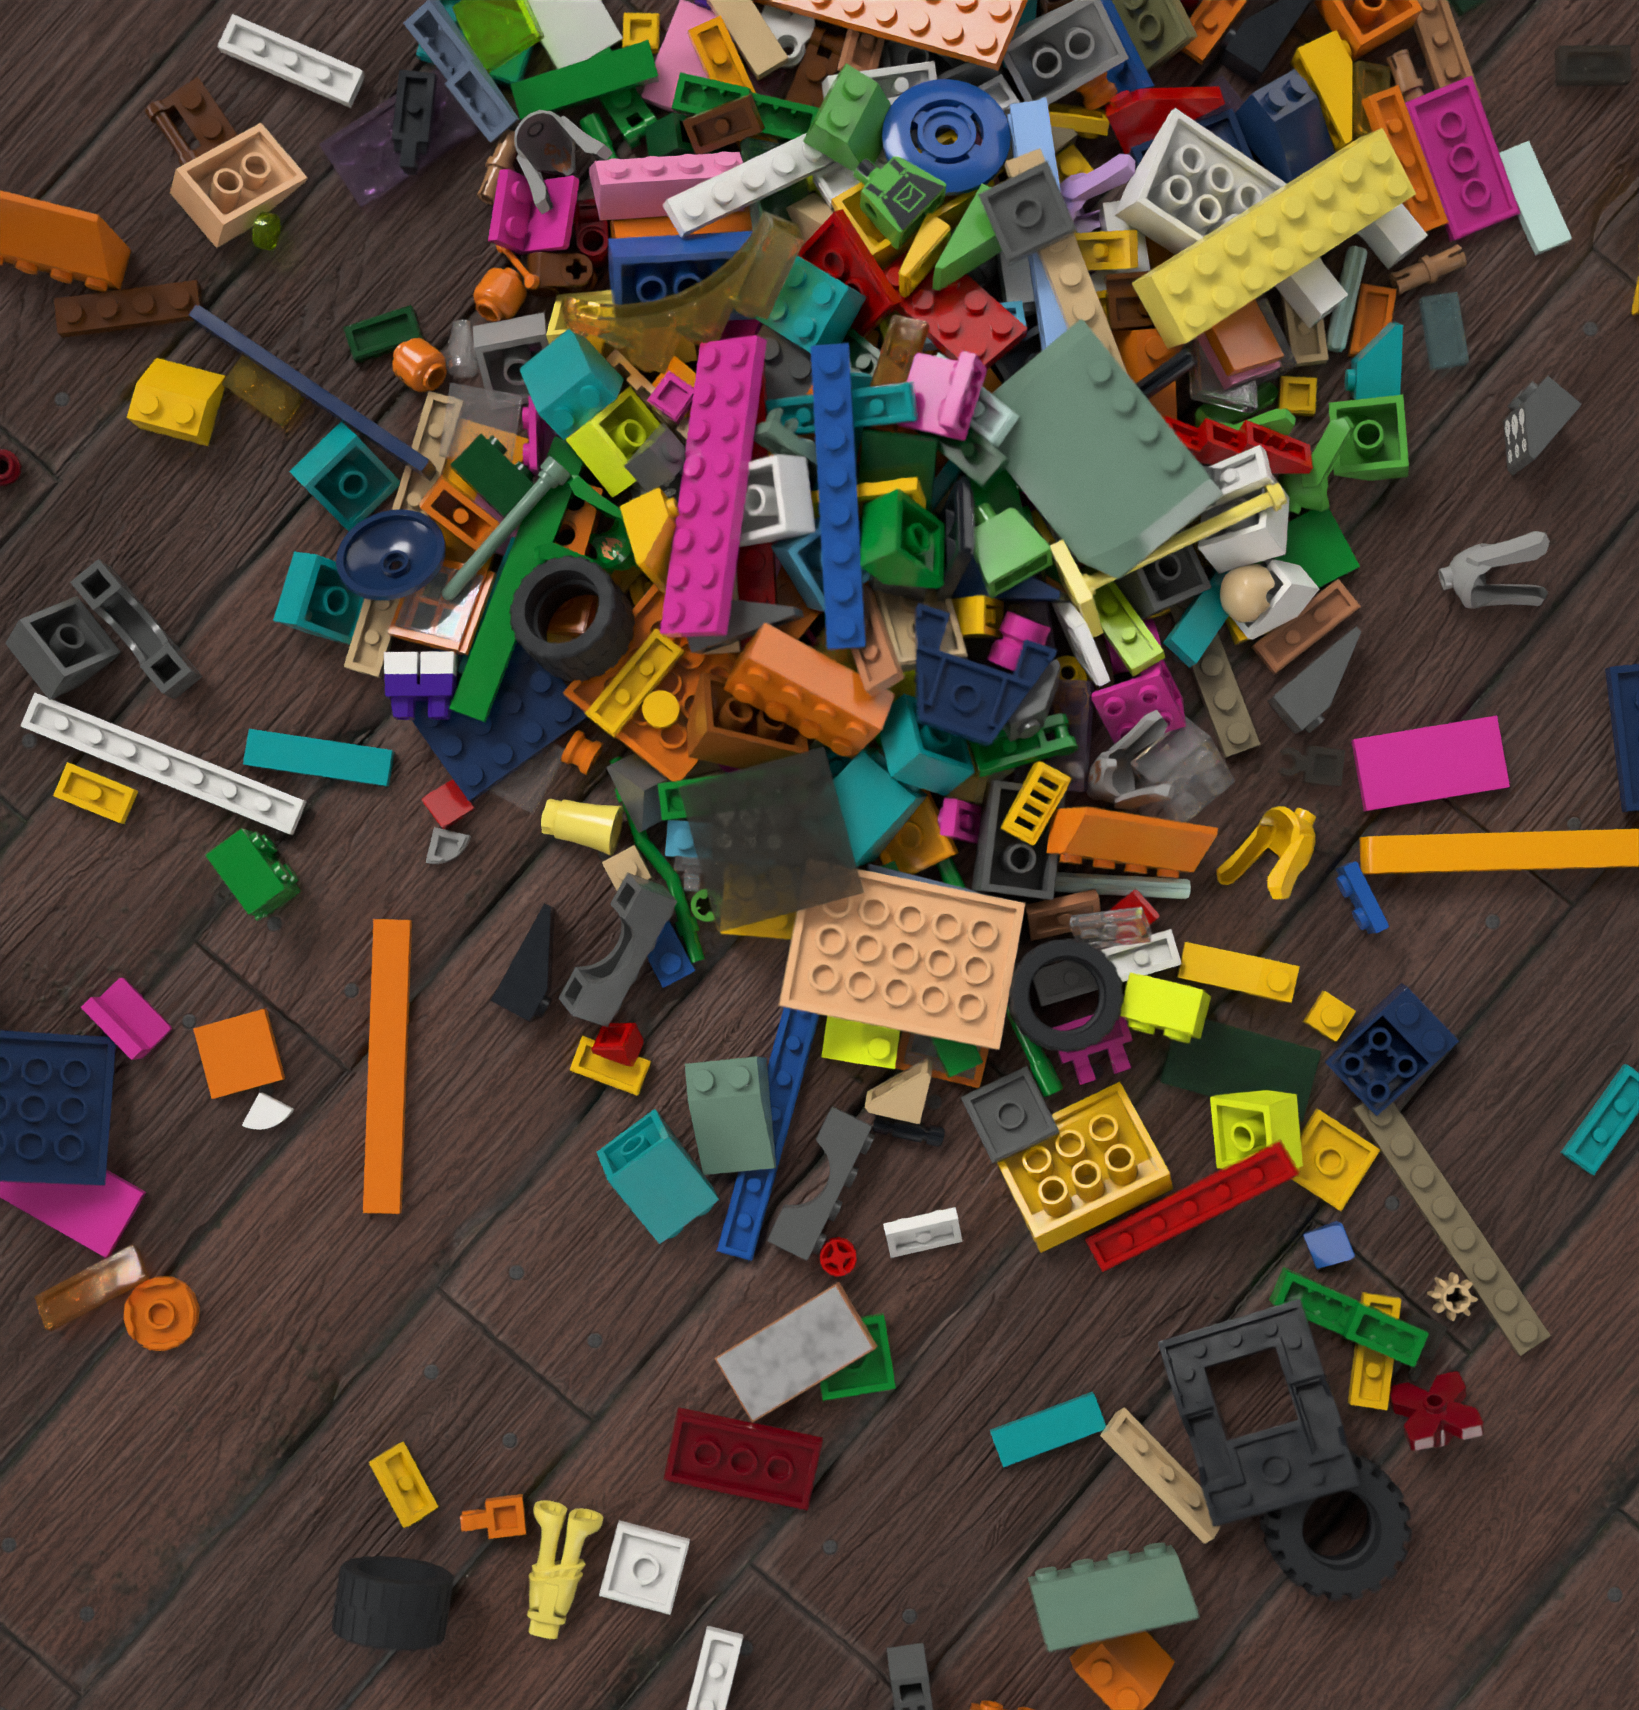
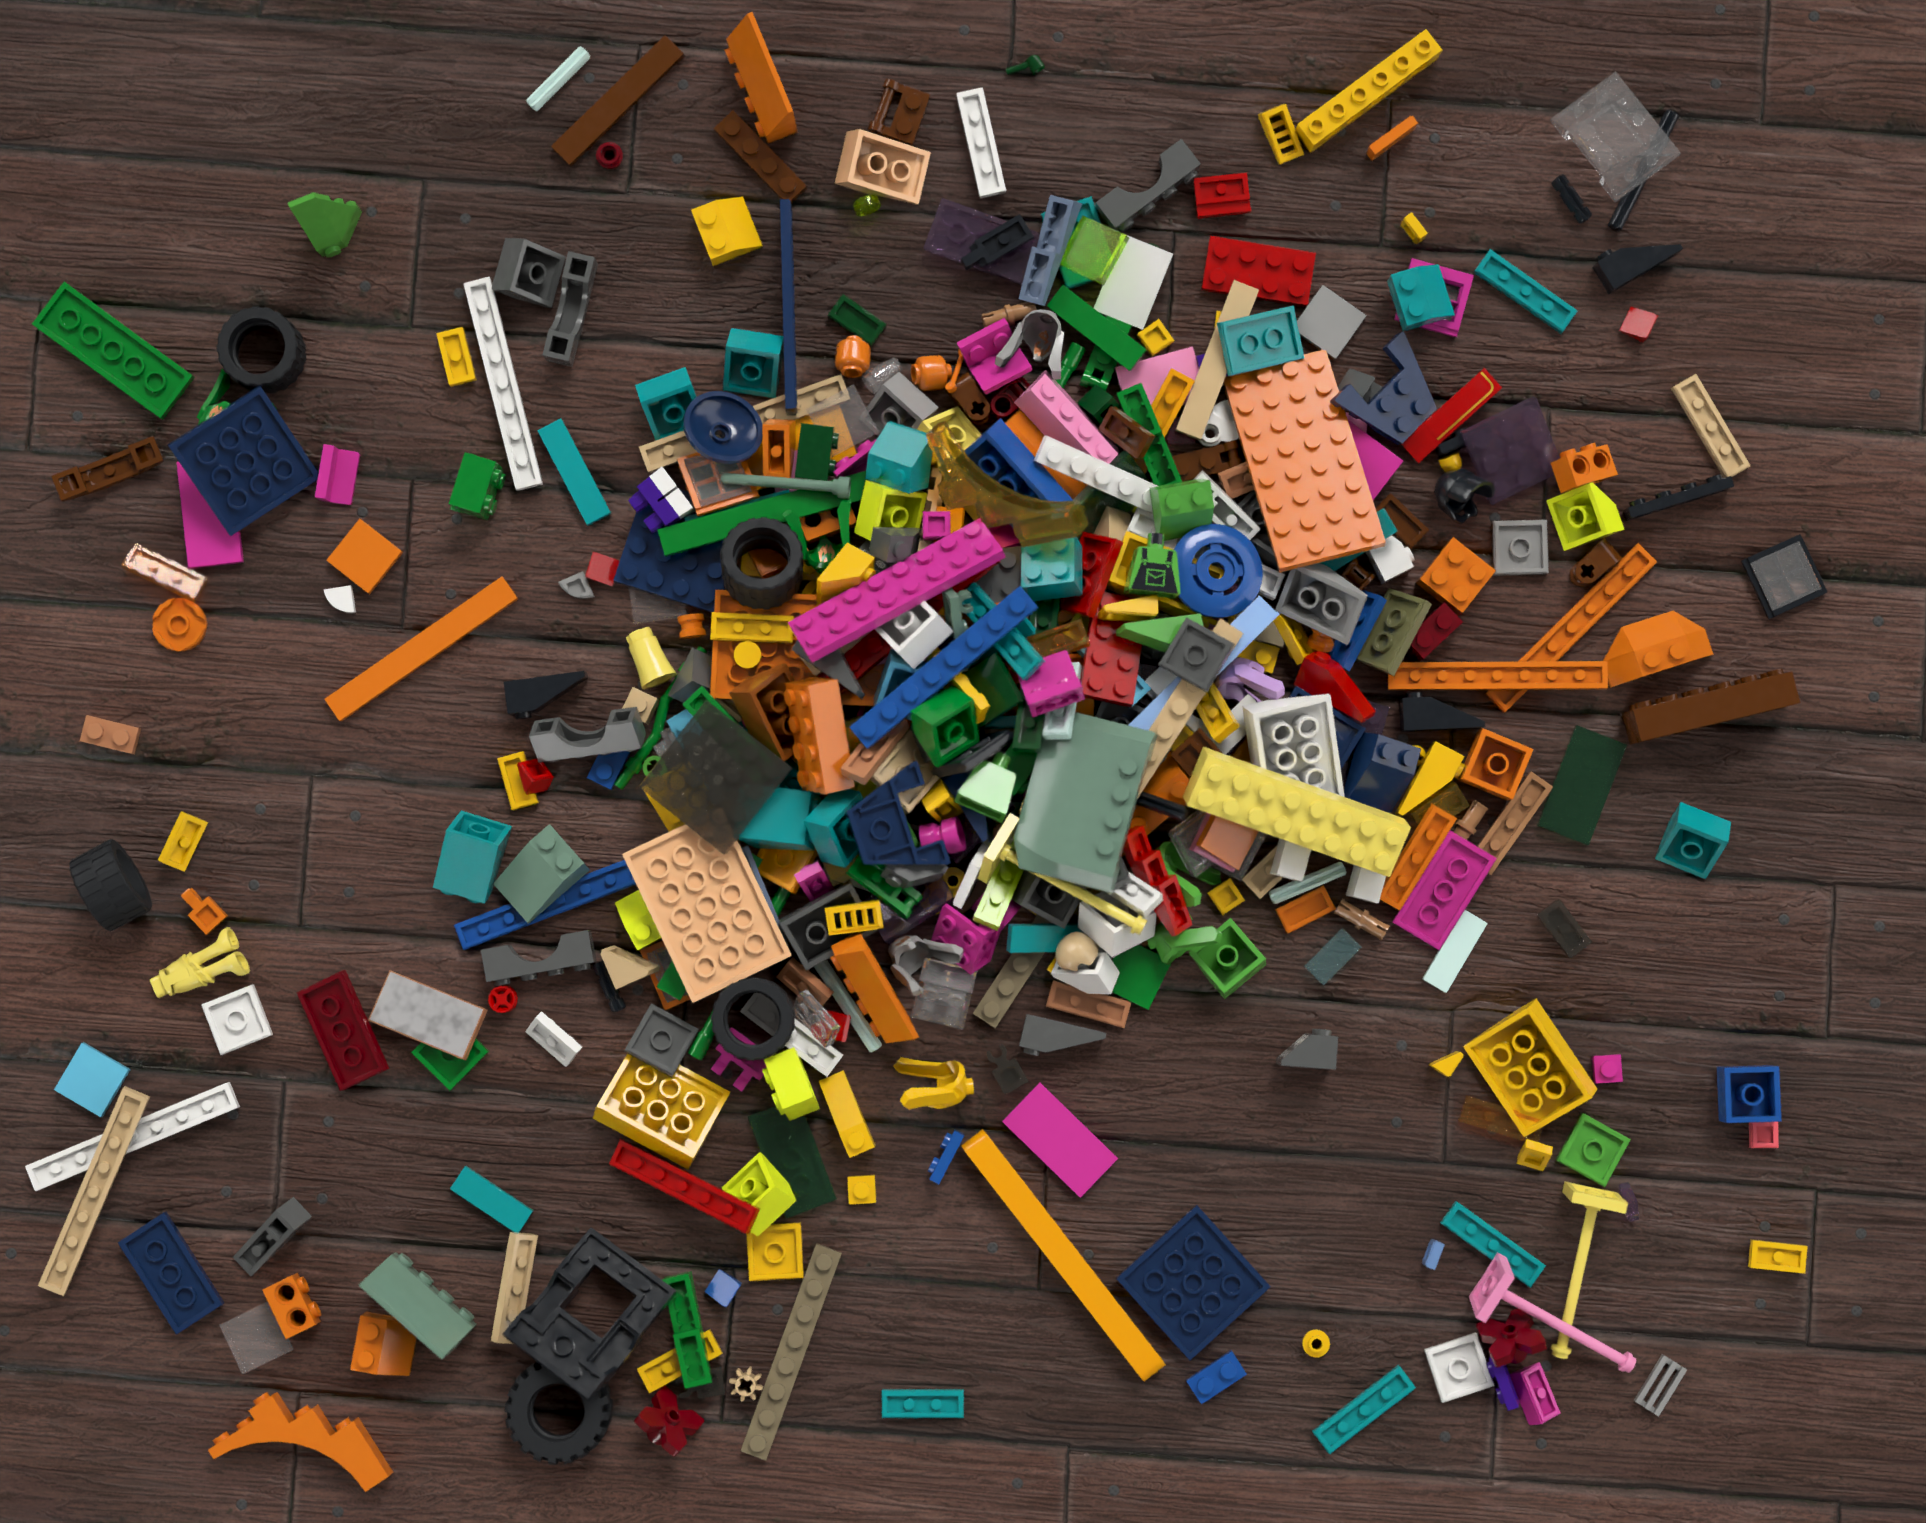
camera: 55 degrees right, 0 degrees up
clear yellow plate [222,355,304,428] -> none
dark blue slope [1325,983,1459,1116] -> none
teal slope [1345,322,1403,400] -> none
light grey piece [1438,531,1550,609] -> none
none -> nougat plate [80,715,141,755]

